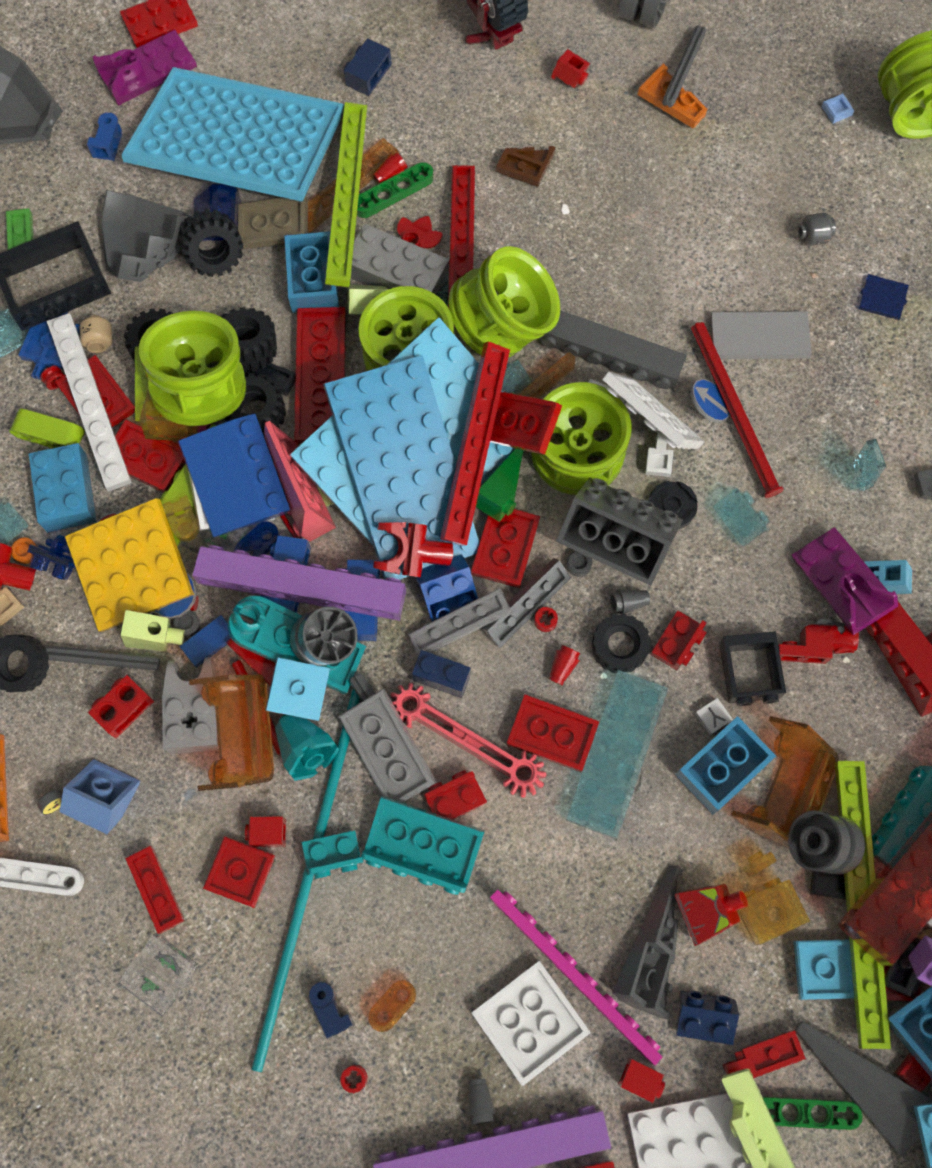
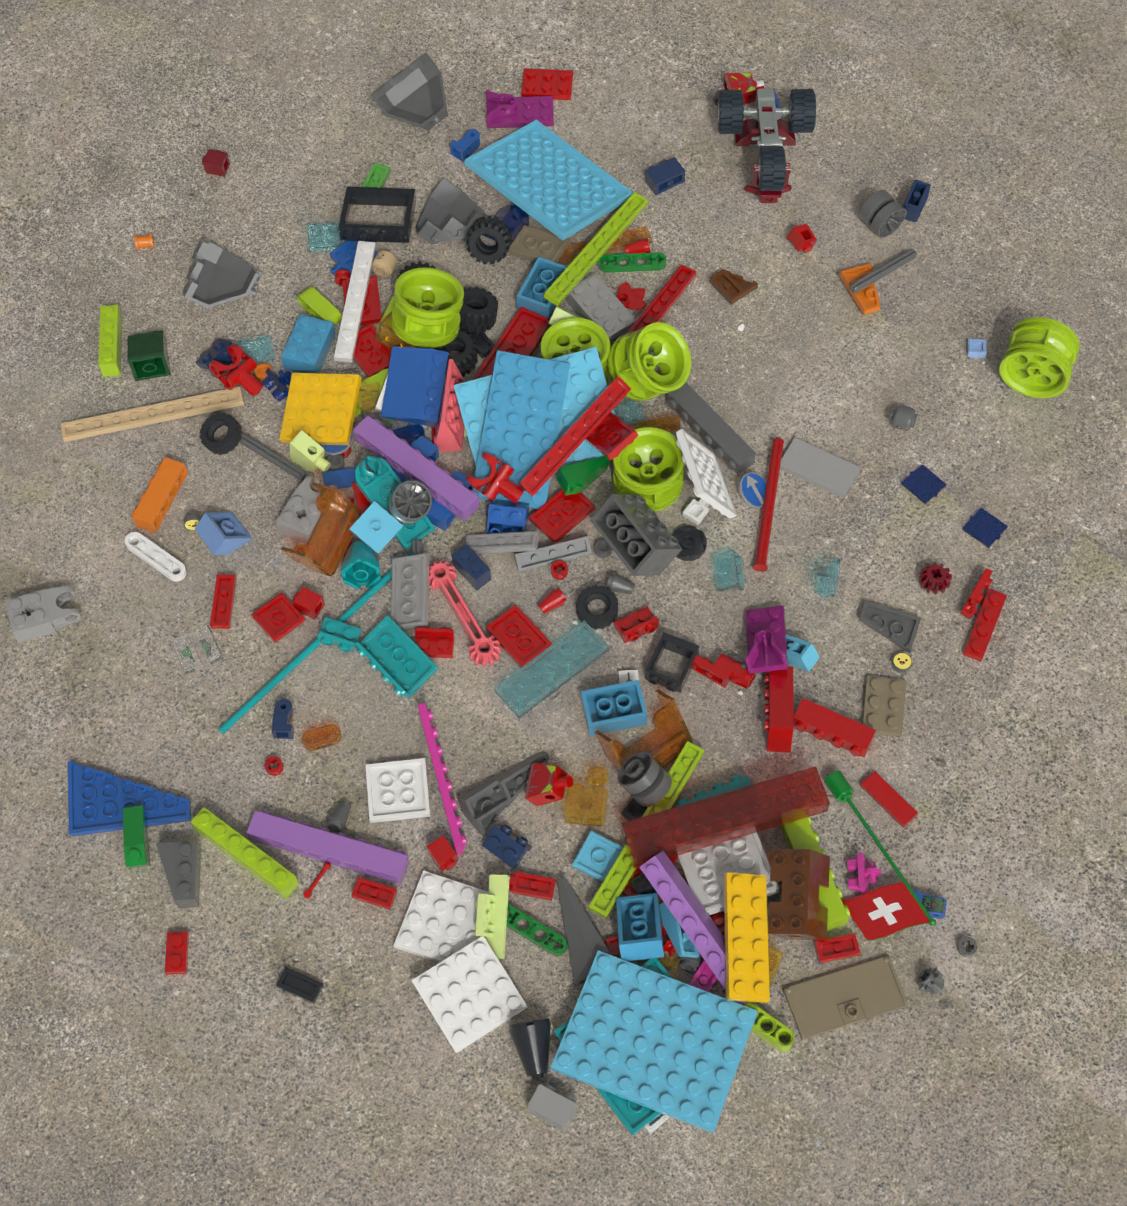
camera: 30 degrees right, 10 degrees down
red brick [87,675,155,739] -> none

